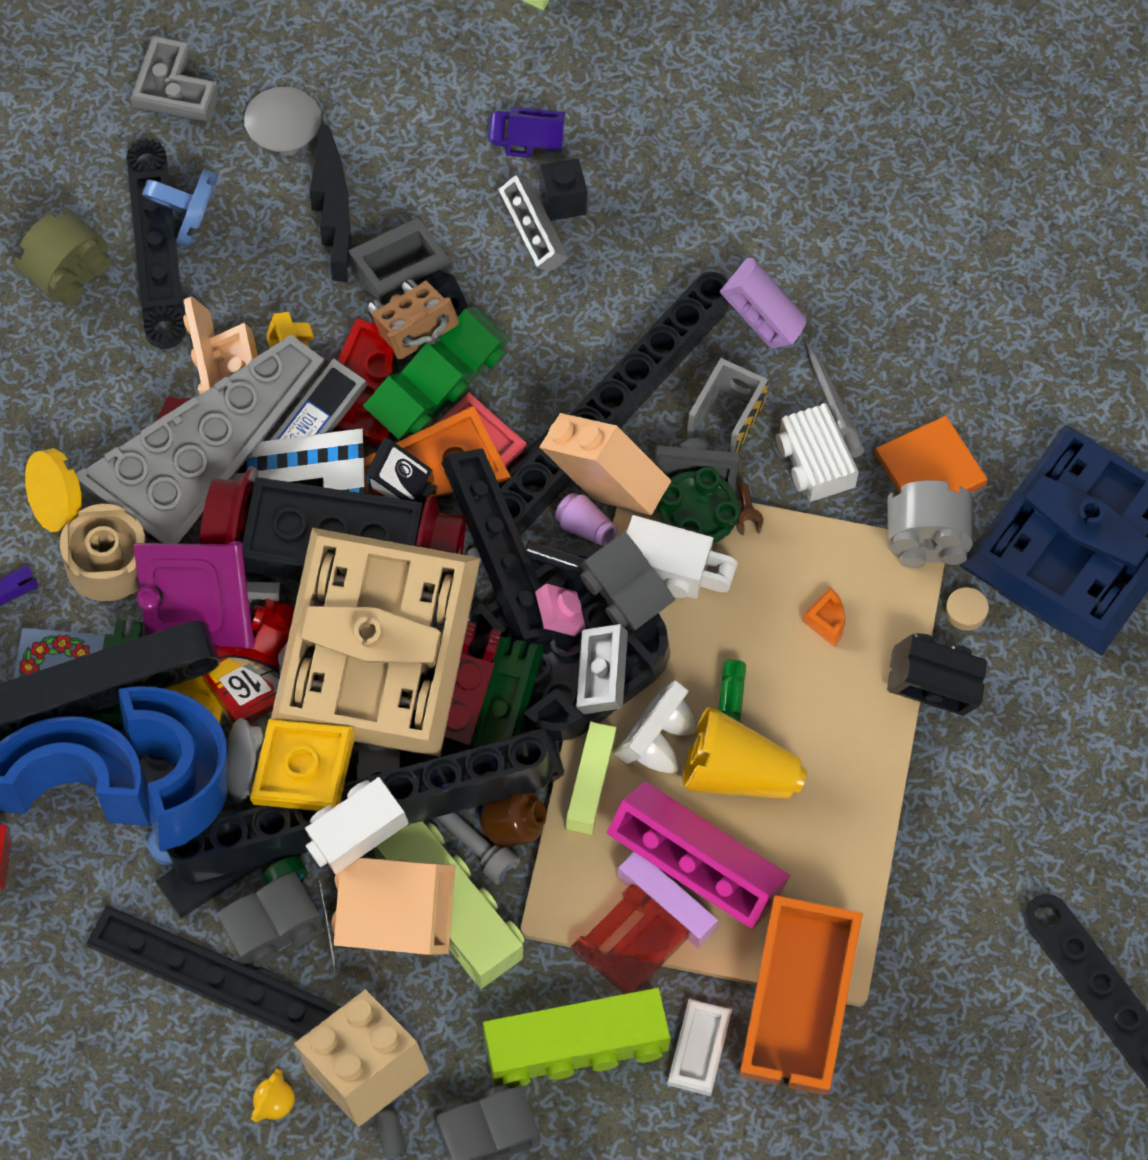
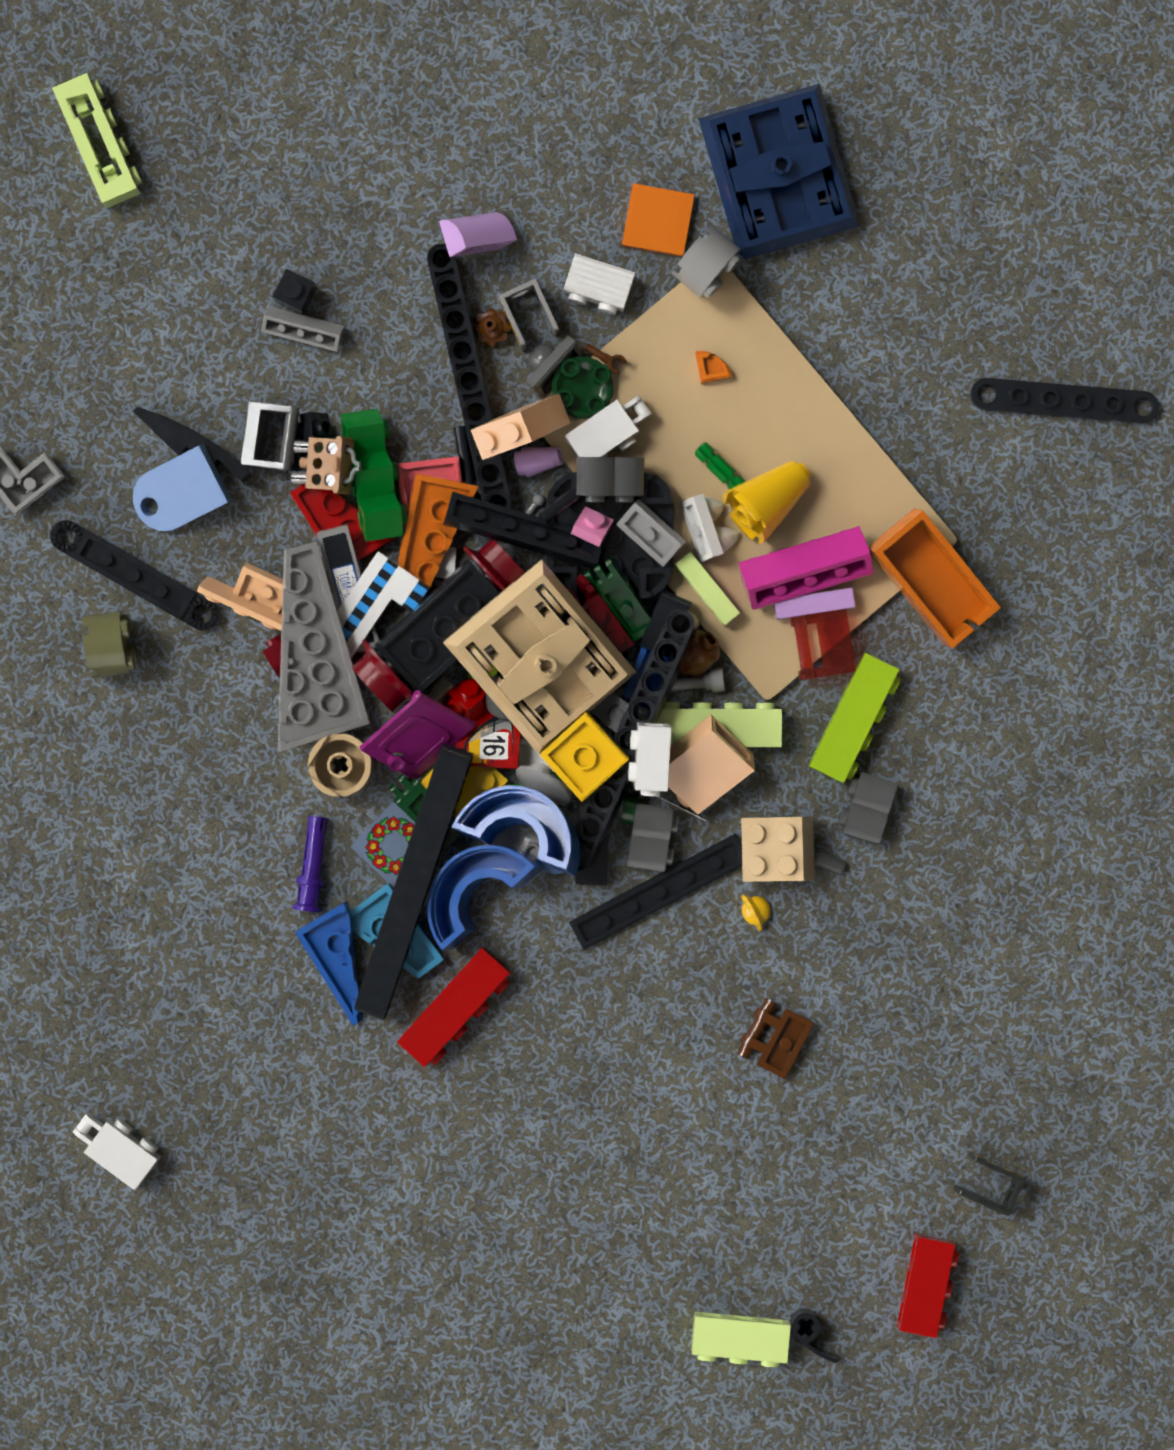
camera: 45 degrees left, 25 degrees up
yellow tile [25,448,82,532] -> none
medium blue tile [142,168,218,247] -> none
light grey dish [244,87,321,155] -> none
yellow tile [266,312,314,348] -> none
slope [366,437,437,507] -> none
dark purple piece [488,107,565,158] -> none
white tile [667,999,732,1096] -> none
light grey bar [806,341,865,458] -> none
black brick [887,633,987,716] -> none
tan tile [945,587,989,631] -> none
none -> medium blue tile [133,443,232,531]
none -> reddish brown plant [473,308,511,347]

